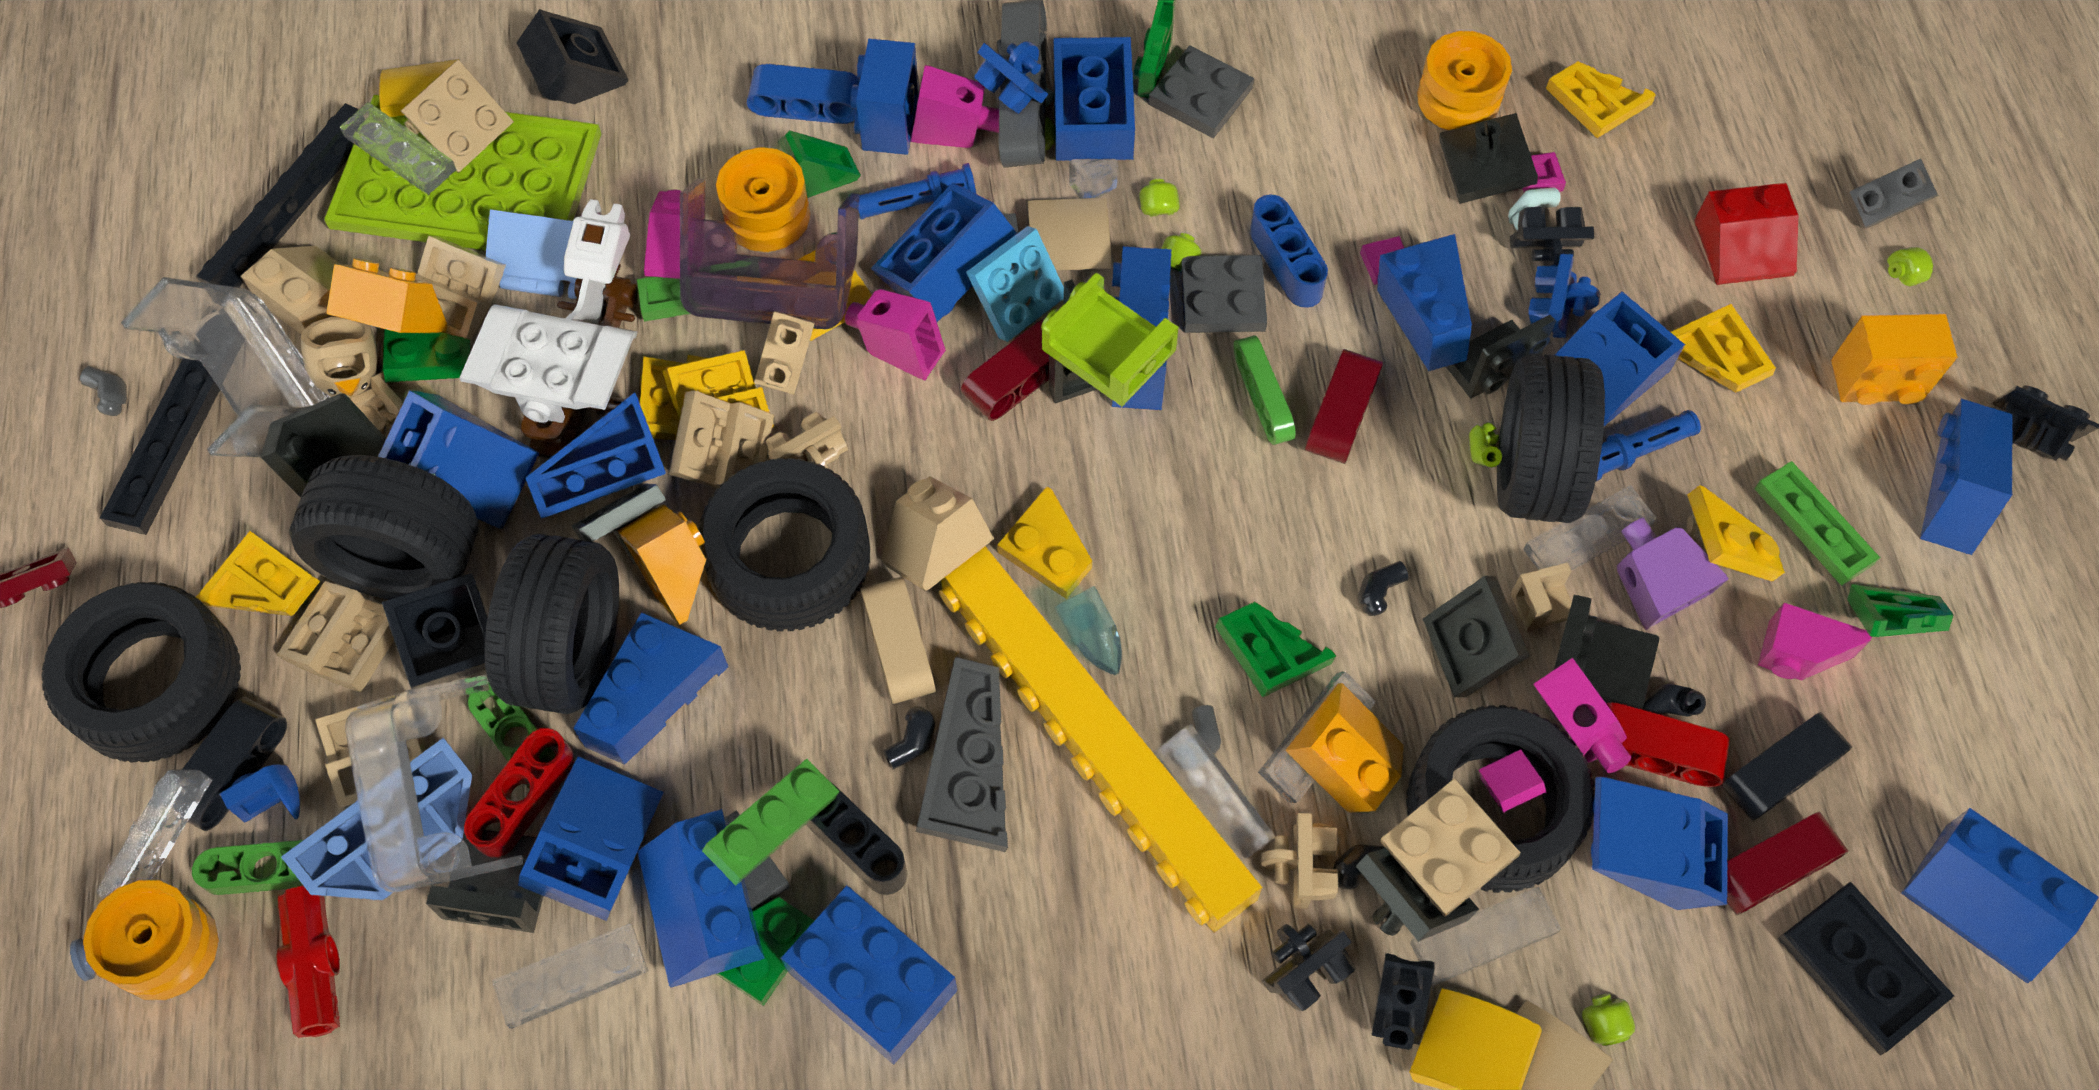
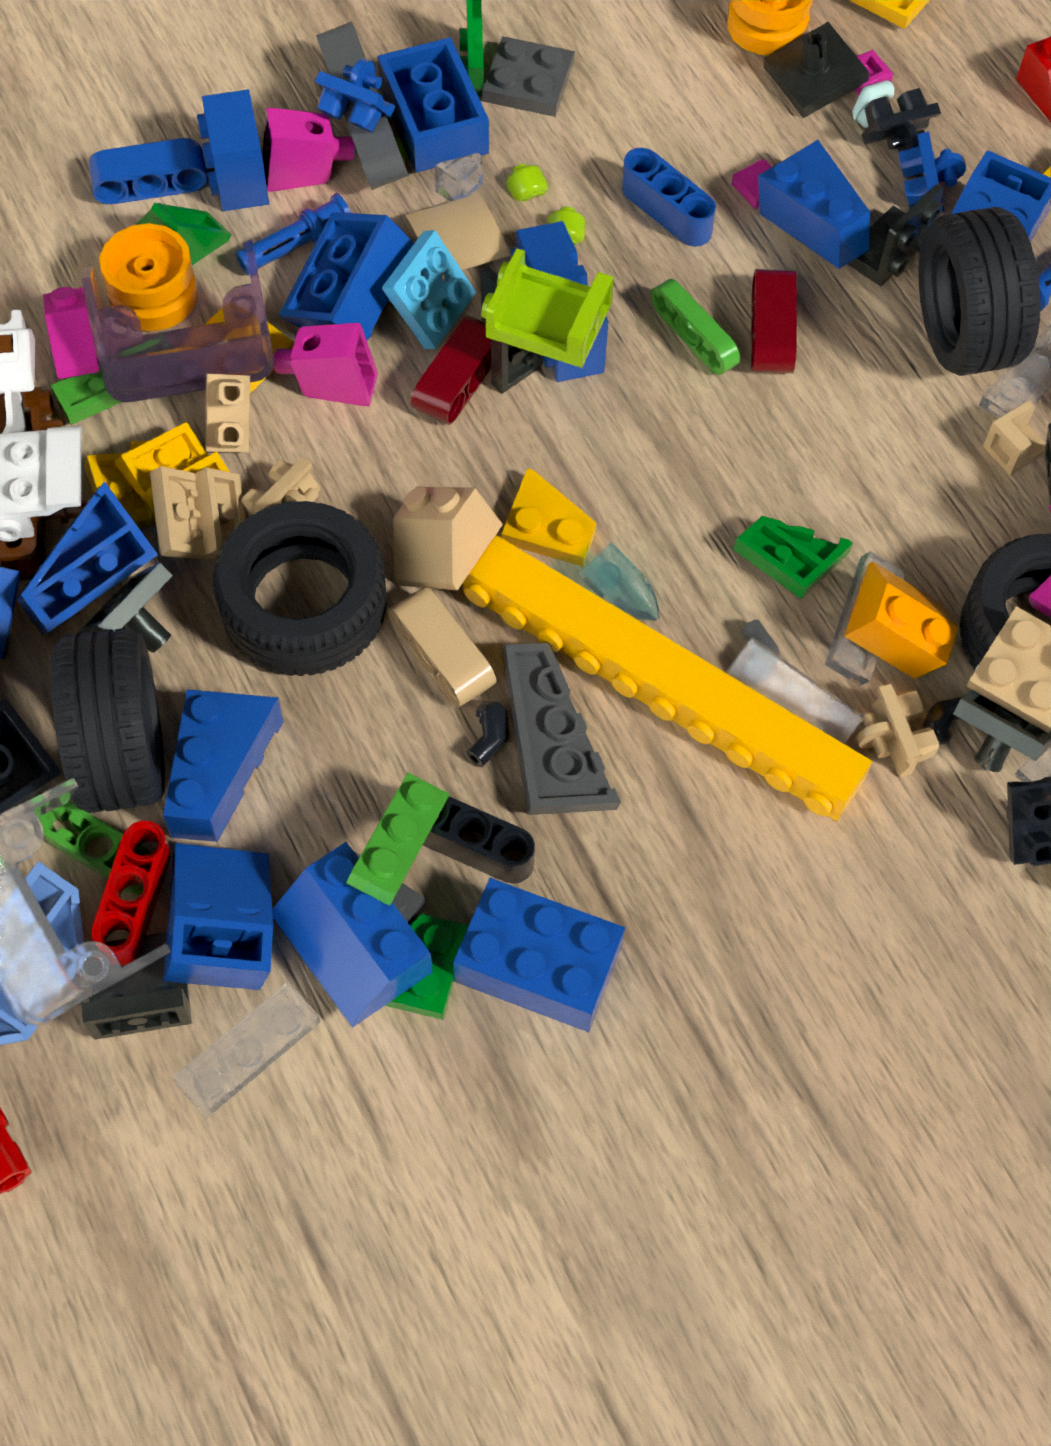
camera: 20 degrees left, 0 degrees up
light orange slope [617,504,706,625] -> none
dark grey plate [1181,255,1267,333] -> none
black hips [1262,924,1356,1011] -> none
black arm [1358,561,1409,616] -> none
pearl dark grey tile [1423,576,1530,697] -> none
lime arm [1469,422,1502,468] -> none

